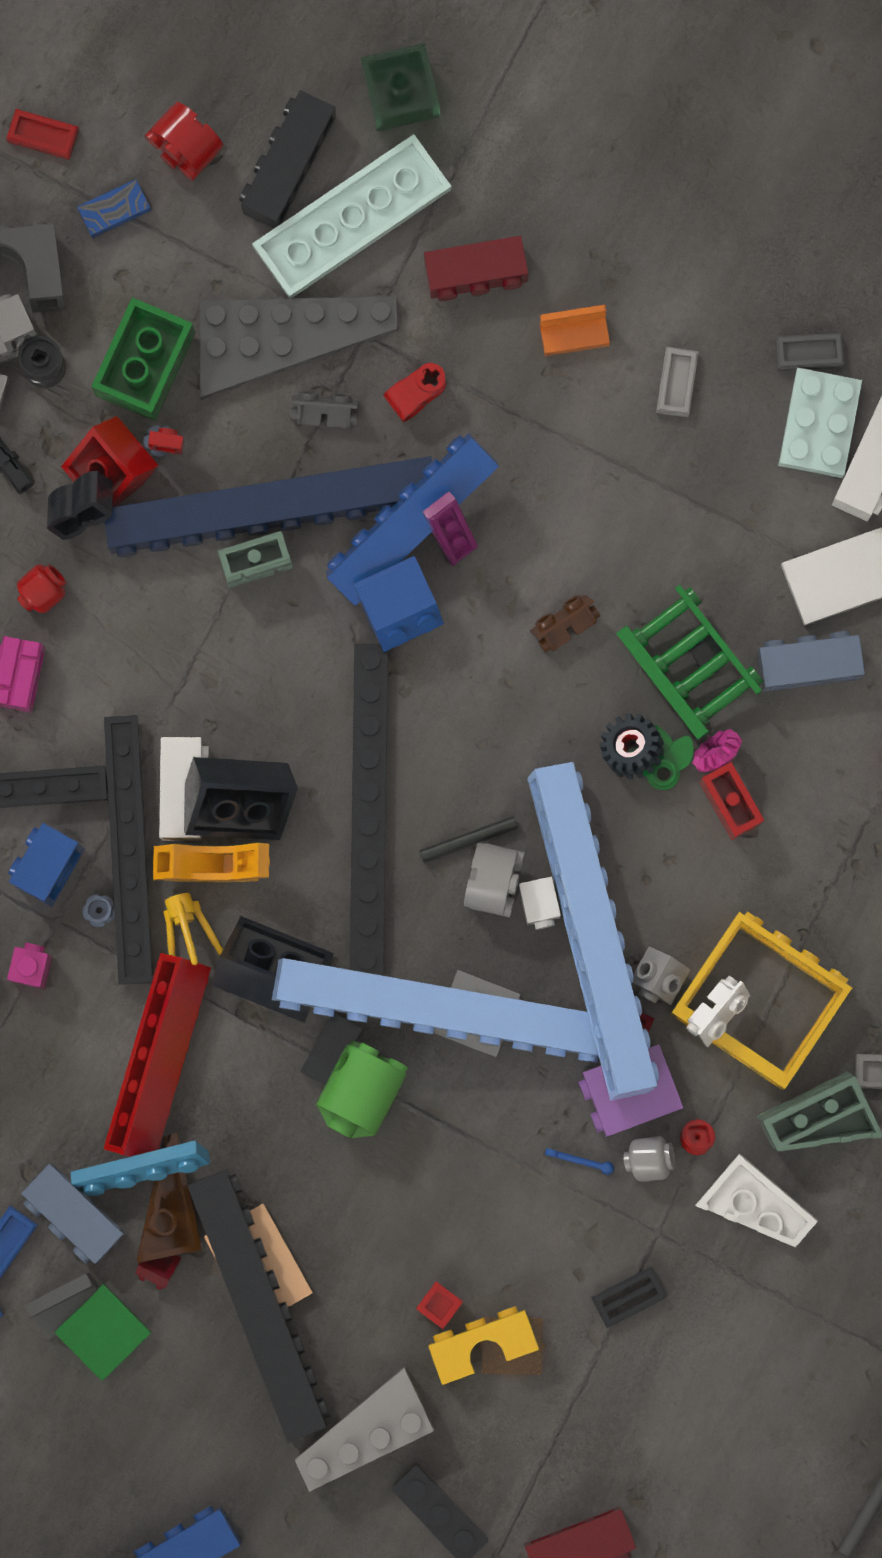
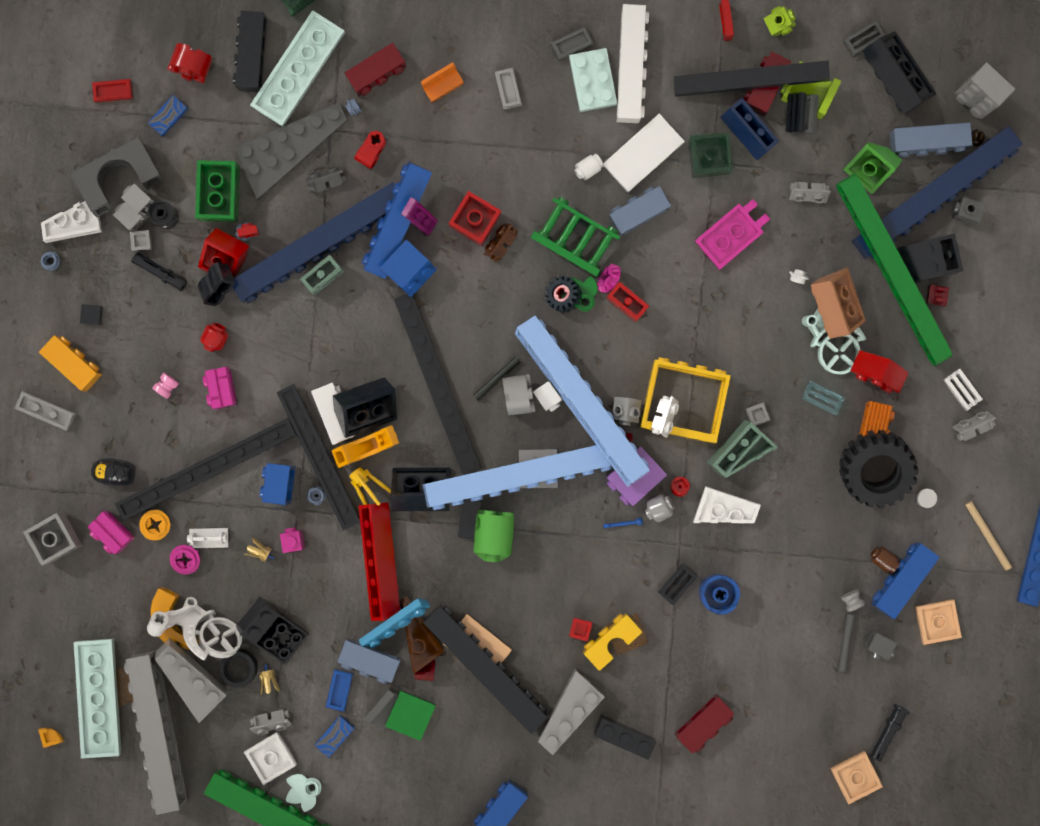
camera: 25 degrees left, 5 degrees up
none -> sand blue plate [345,98,362,116]
none -> red brick [448,191,502,247]
none -> white brick [574,154,604,181]
none -> blue brick [699,574,740,614]

